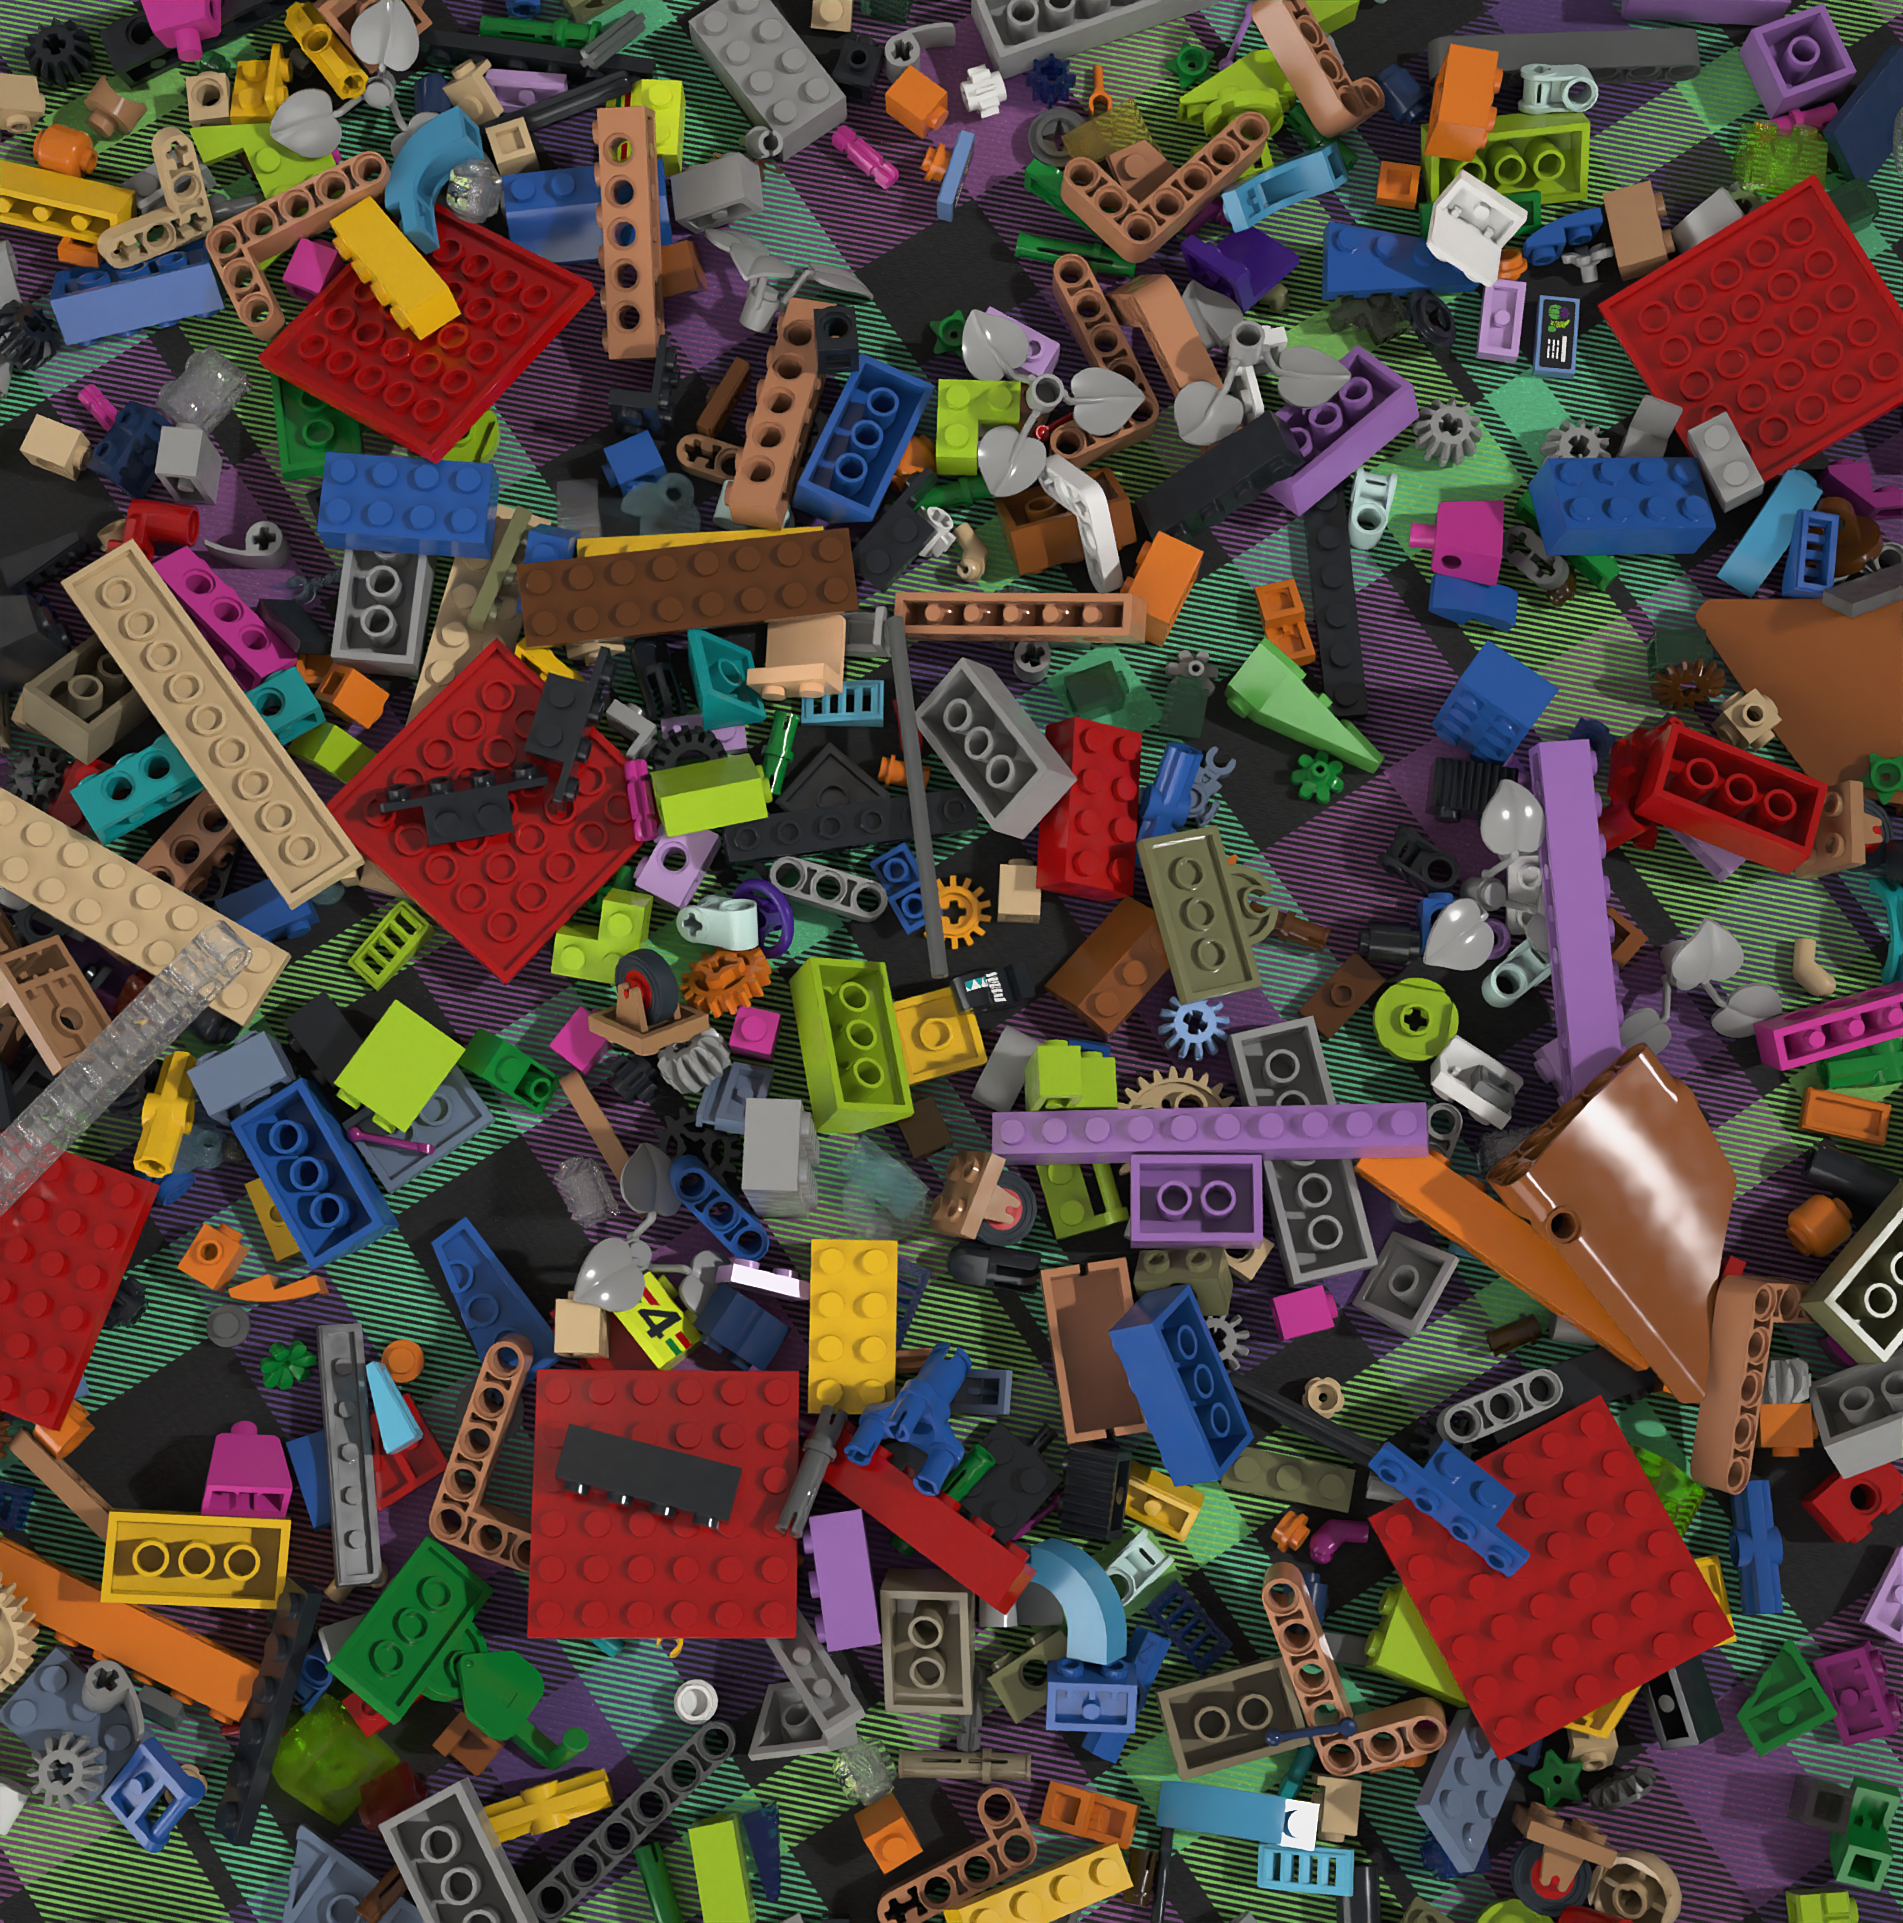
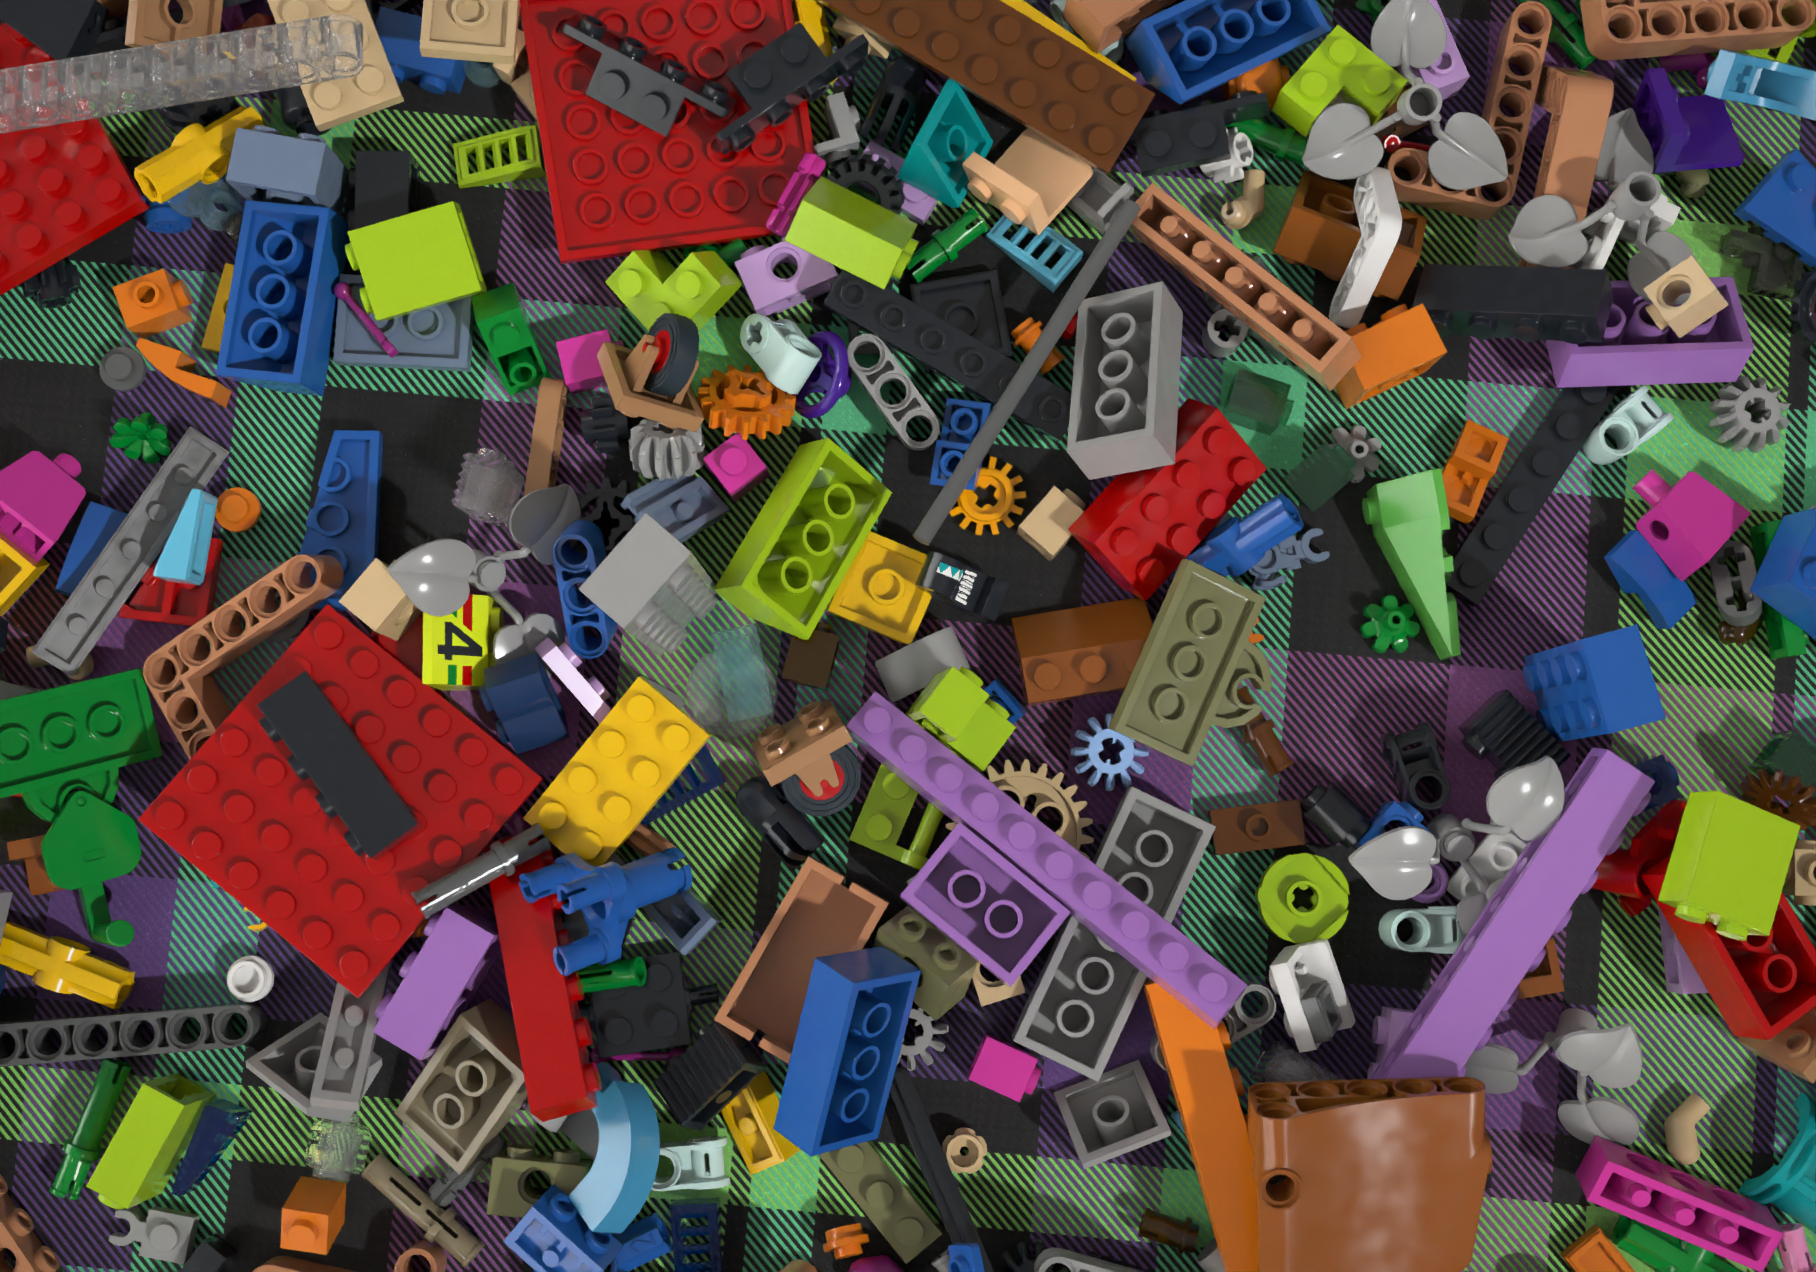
camera: 40 degrees right, 5 degrees up
none -> tan brick [1643,255,1729,338]
none -> lime brick [1658,790,1800,941]

